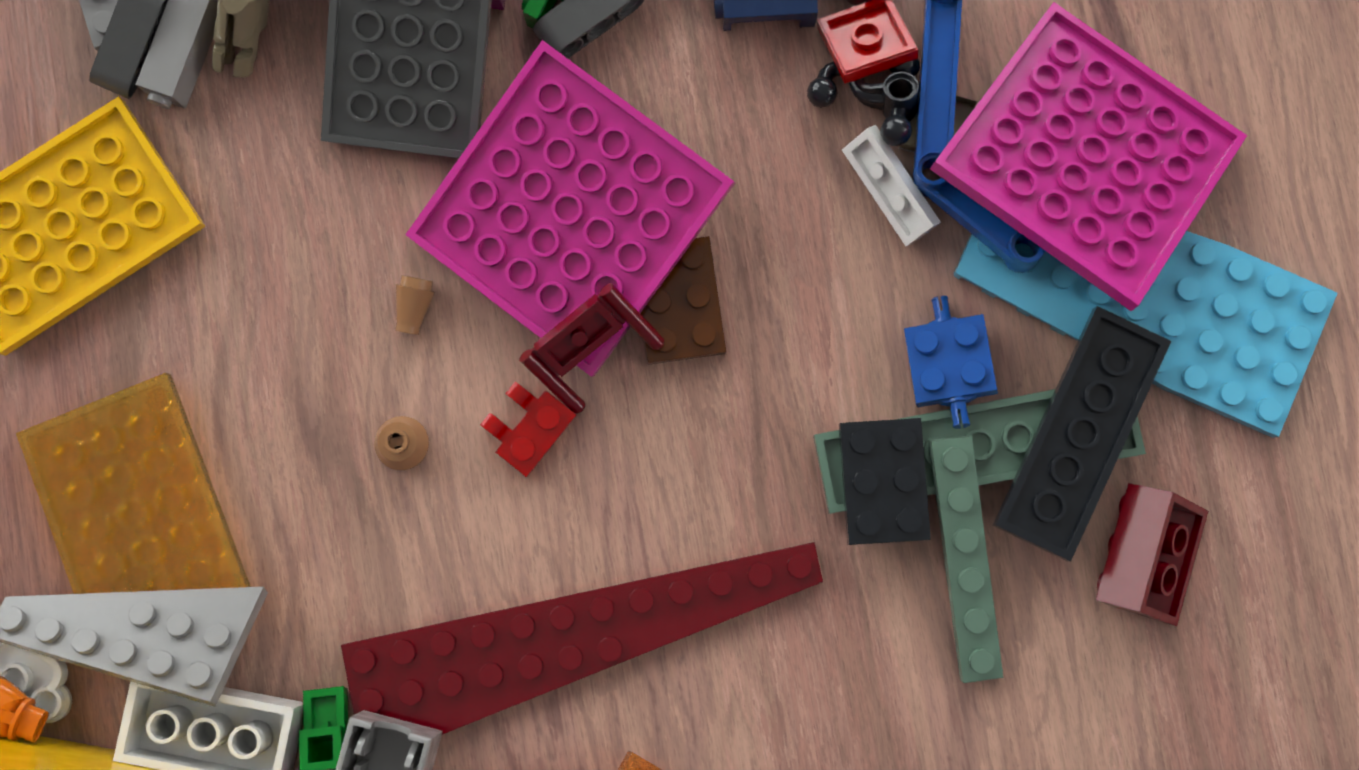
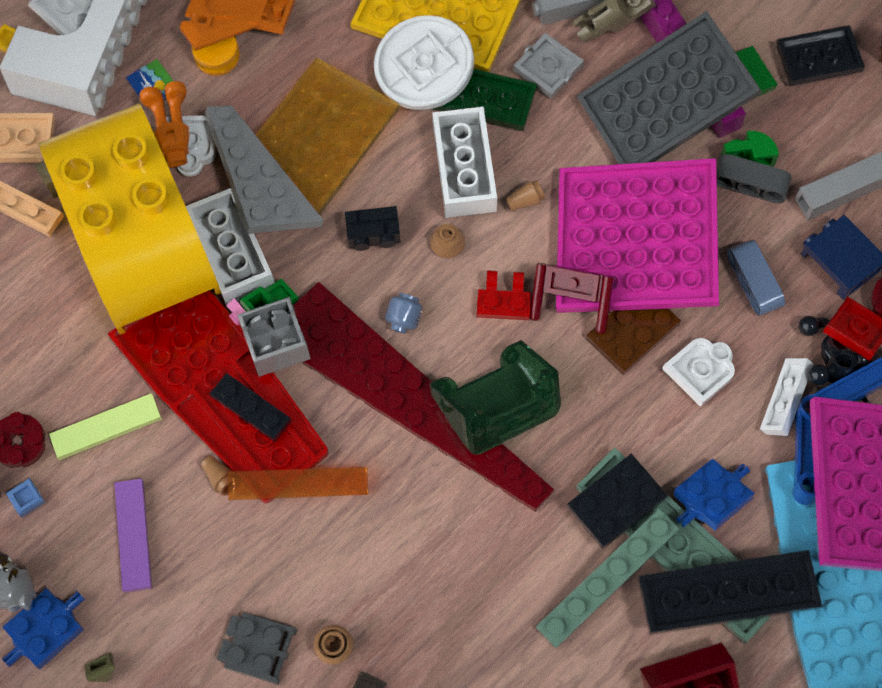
camera: 55 degrees right, 15 degrees down
none -> black brick [345,206,401,251]
none -> white plate [374,16,474,110]
none -> sand blue head [385,293,423,334]
none -> clear green windscreen [429,340,561,455]
none -> dark green plate [433,69,537,131]
none -> white brick [433,107,497,218]
none -> light grey plate [513,33,584,99]
none -> white plate [662,338,735,407]
none -> sand blue beam [727,240,785,316]

